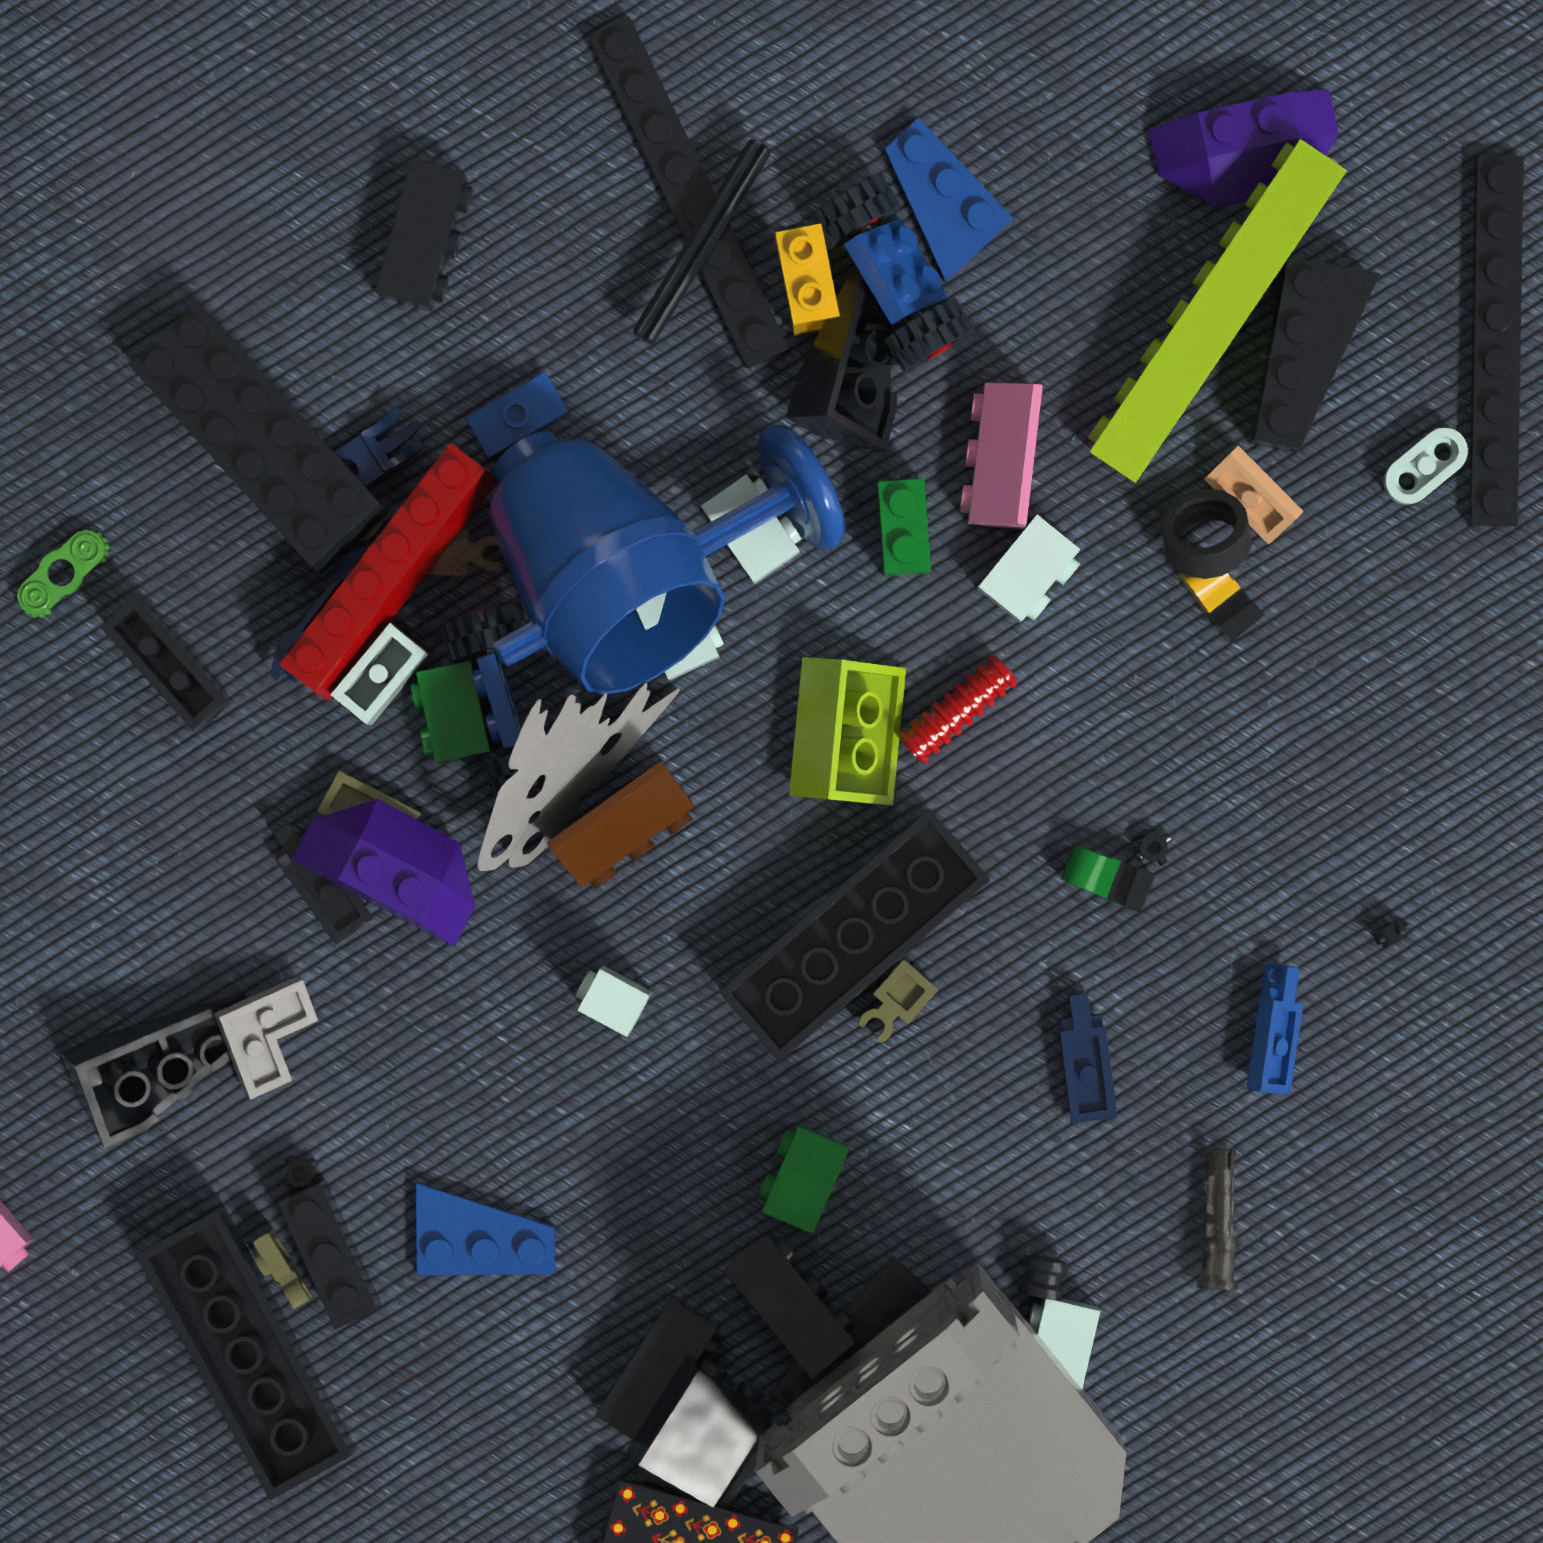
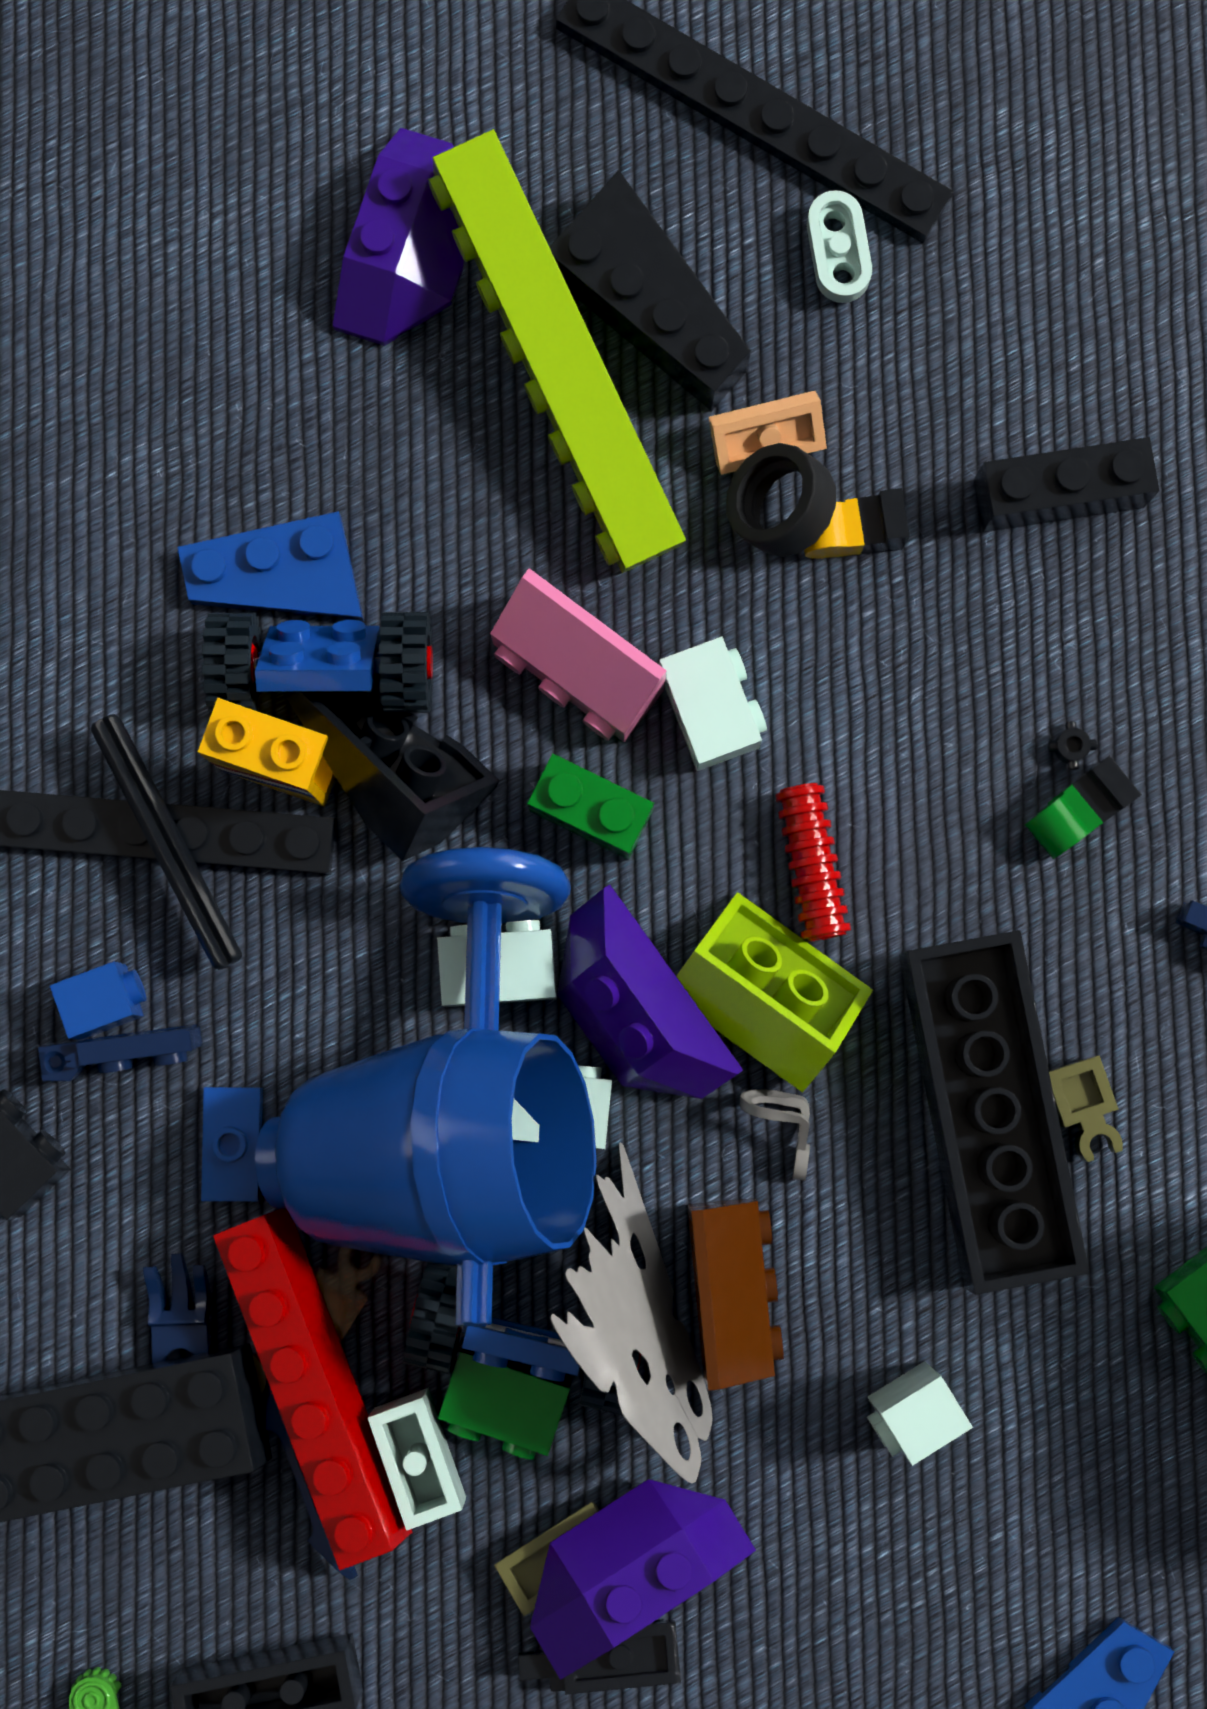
camera: 60 degrees left, 5 degrees down
none -> dark blue hinge [38,1024,203,1081]
none -> blue brick [50,961,147,1040]
none -> dark purple wedge [557,885,743,1099]
none -> light grey piece [740,1089,810,1181]
none -> black brick [974,437,1160,532]

